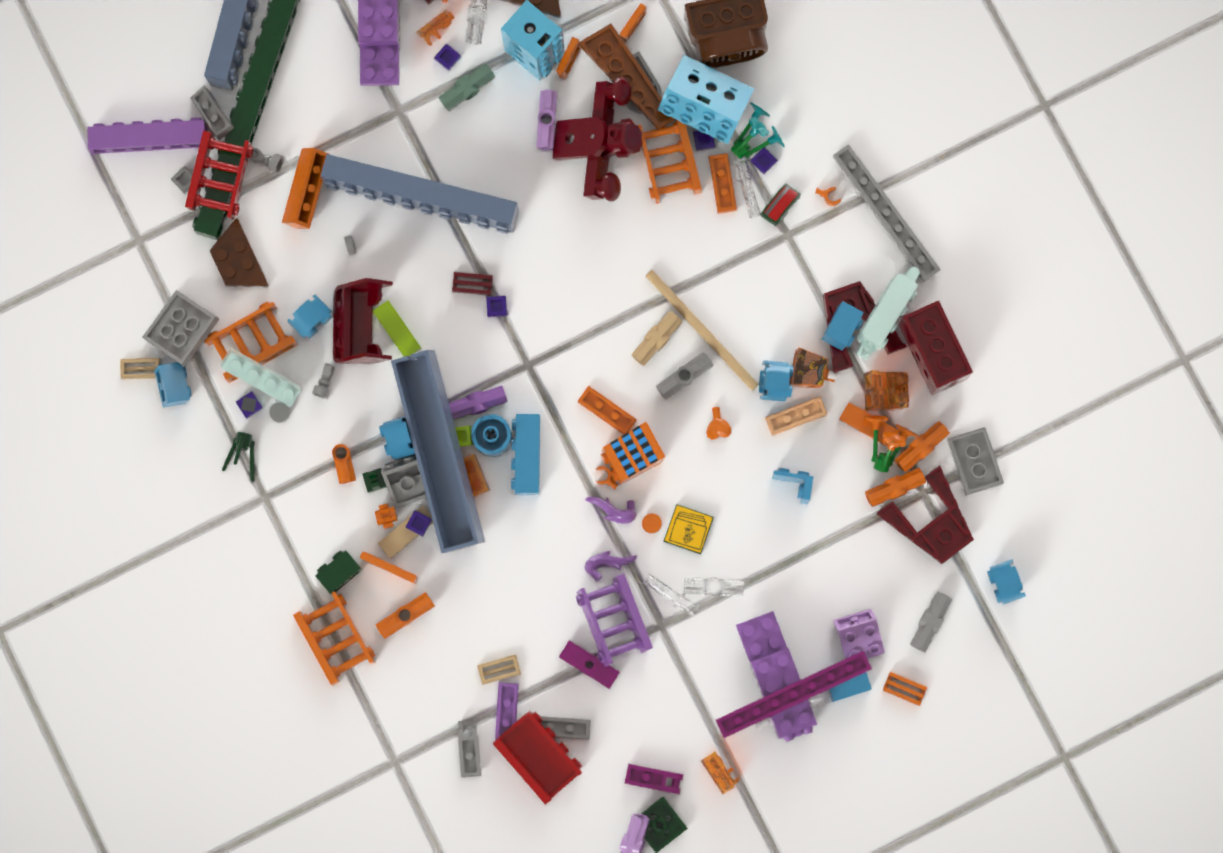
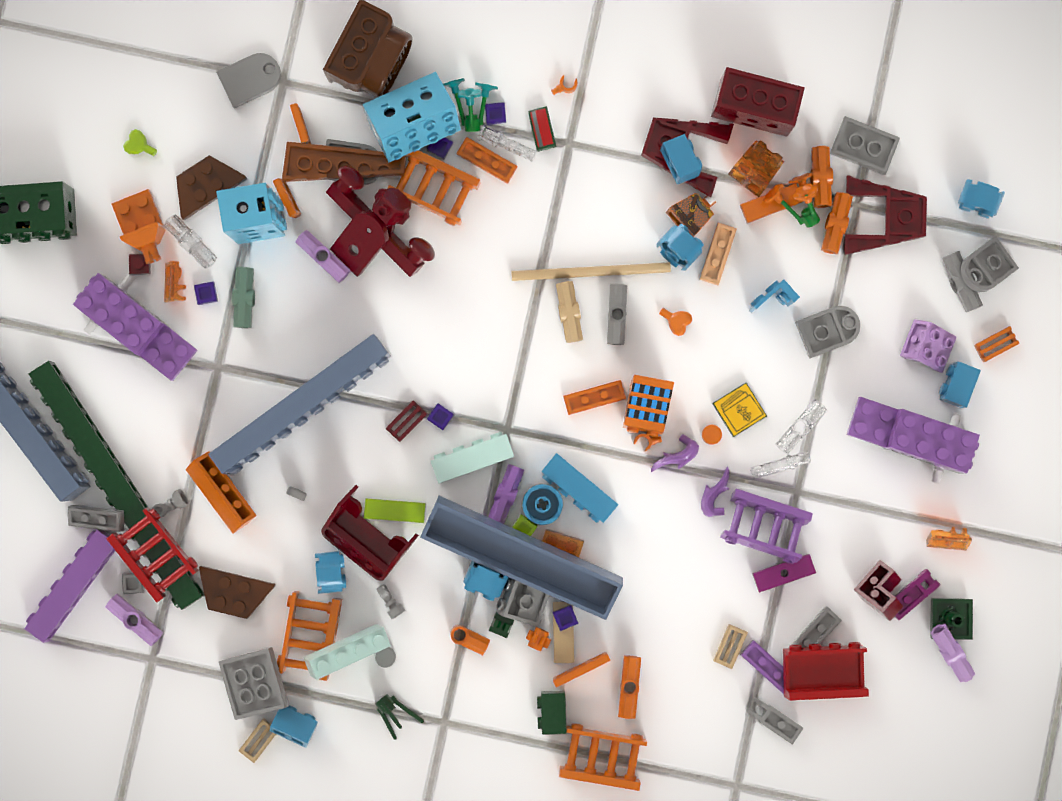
camera: 60 degrees left, 5 degrees up
tile [236,391,263,419] -> none
magenta plate [715,650,872,738] -> none
light grey plate [832,144,941,282] -> none
light aqua hinge [856,267,920,361] -> none
none -> lavender piece [105,593,164,646]
none -> light aqua brick [430,432,514,484]
none -> light grey tile [795,306,860,359]
none -> dark red brick [854,560,903,621]
none -> light grey tile [961,236,1019,292]

